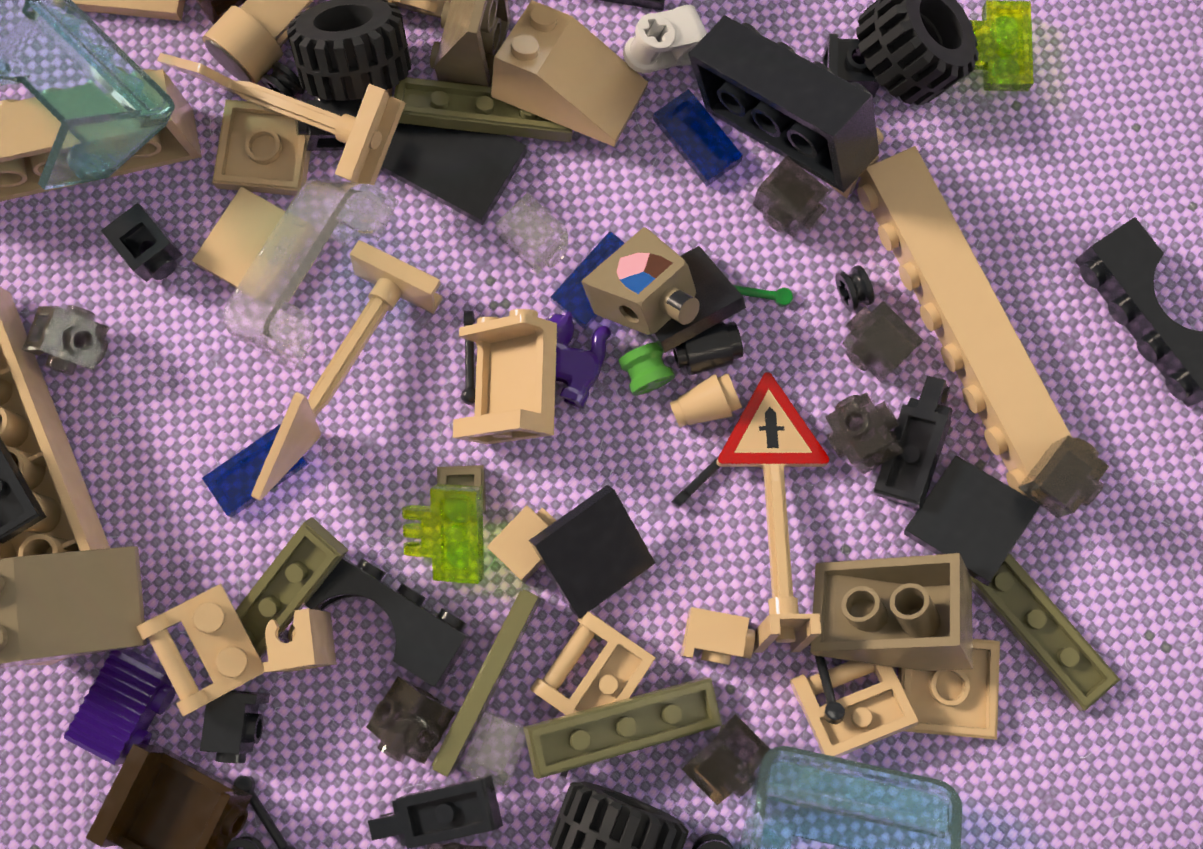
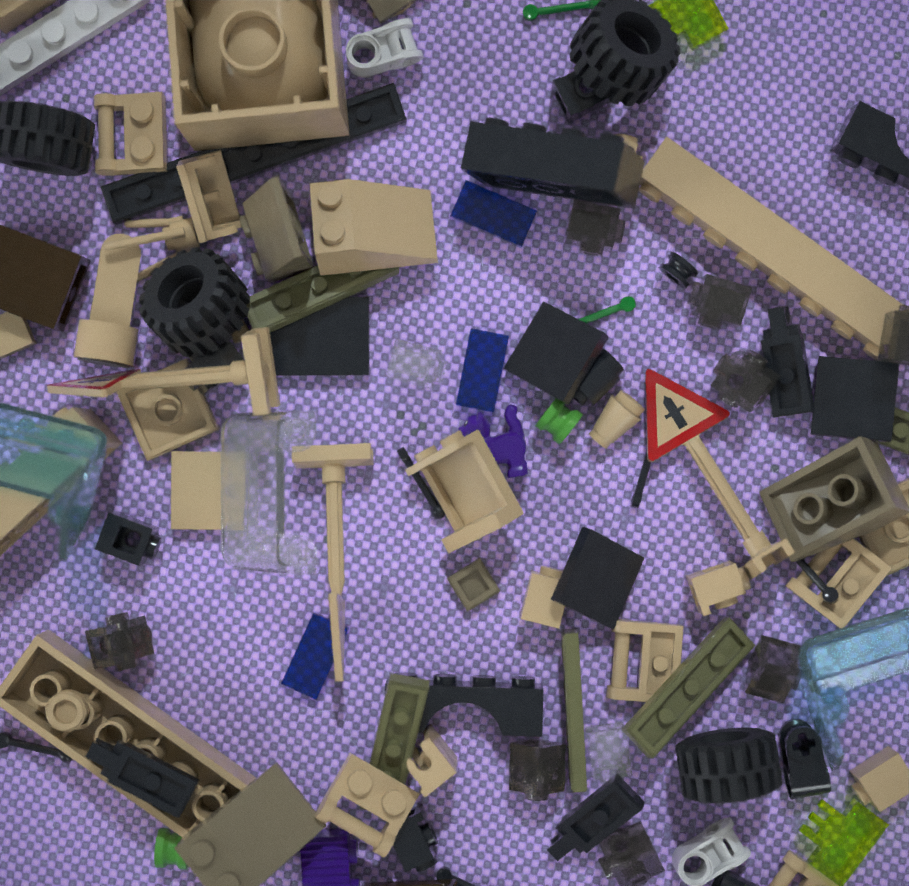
camera: 30 degrees left, 10 degrees up
black bush [261,61,306,99] -> none
clear neon green hinge [402,484,484,584] -> none
dark tan torso [581,227,700,335] -> none
white piece [623,5,707,74] -> none

